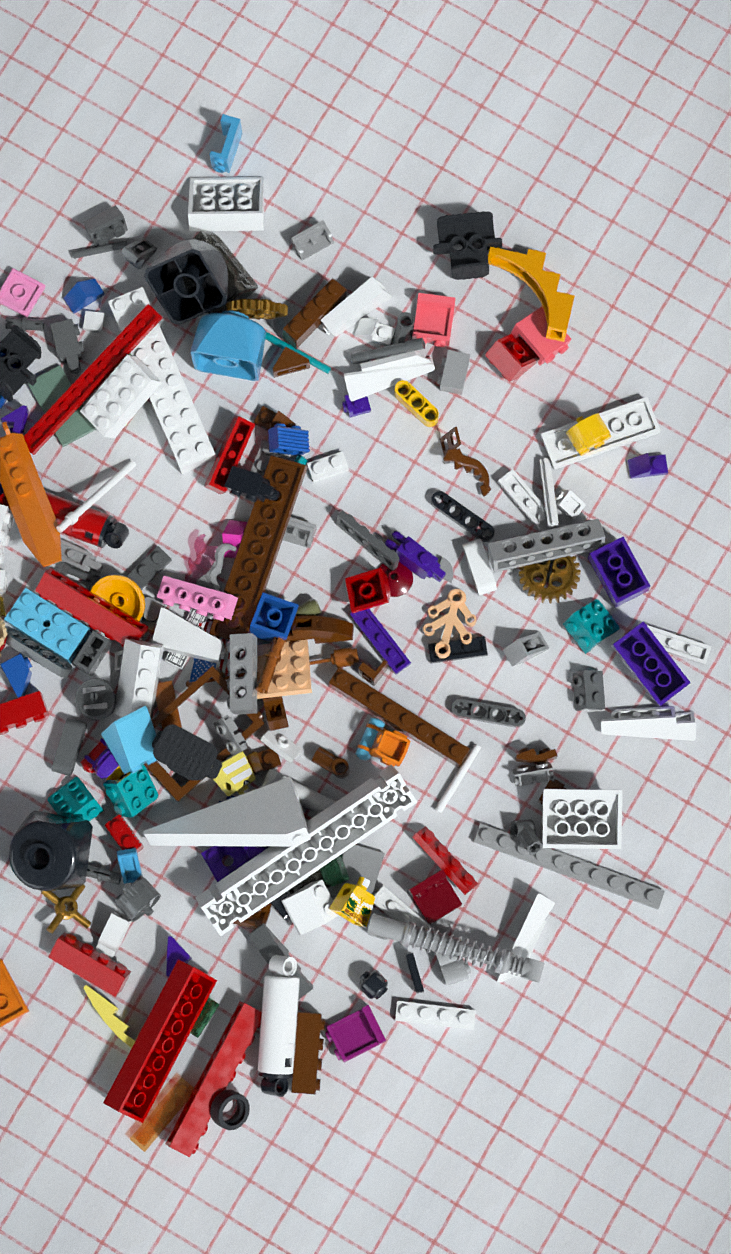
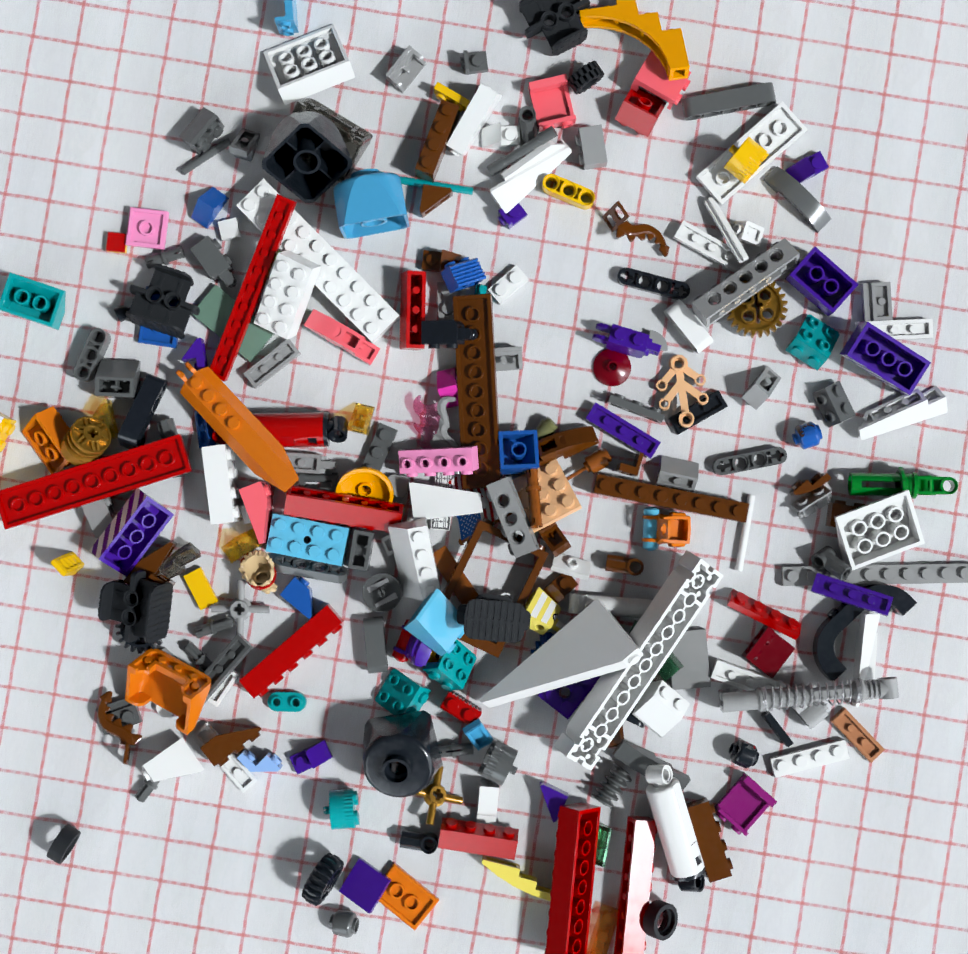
camera: 25 degrees left, 10 degrees up
white bar [56,460,136,533] -> none
light grey hinge [213,715,247,756] -> none
pearl gold gear [227,298,288,320] -> none
torso [329,877,375,927] -> none
dark grey plate [336,510,400,571] -> none
red slope [345,567,391,613] -> none
none -> coral slope [238,481,274,544]
none -> light grey plate [243,339,301,389]
none -> coral slope [303,309,380,365]
none -> clear yellow slope [347,403,375,436]
none -> black piece [400,830,439,854]
none -> yellow plate [434,82,471,112]
none -> dark grey bracket [460,50,488,75]
none -> black tyre [568,61,604,95]
none -> dark grey piece [592,763,632,807]
none -> dark grey plate [607,393,665,423]
none -> light grey panel [656,456,699,492]
none -> dark grey beam [681,82,776,121]
none -> dark grey slope [763,166,831,233]
none -> blue head [792,422,822,449]
none -> dark purple plate [811,573,894,617]
none -> black arch [813,584,917,682]
none -> nougat tile [830,707,885,763]
none -> green piece [848,467,958,499]
none -> light grey plate [861,282,893,321]

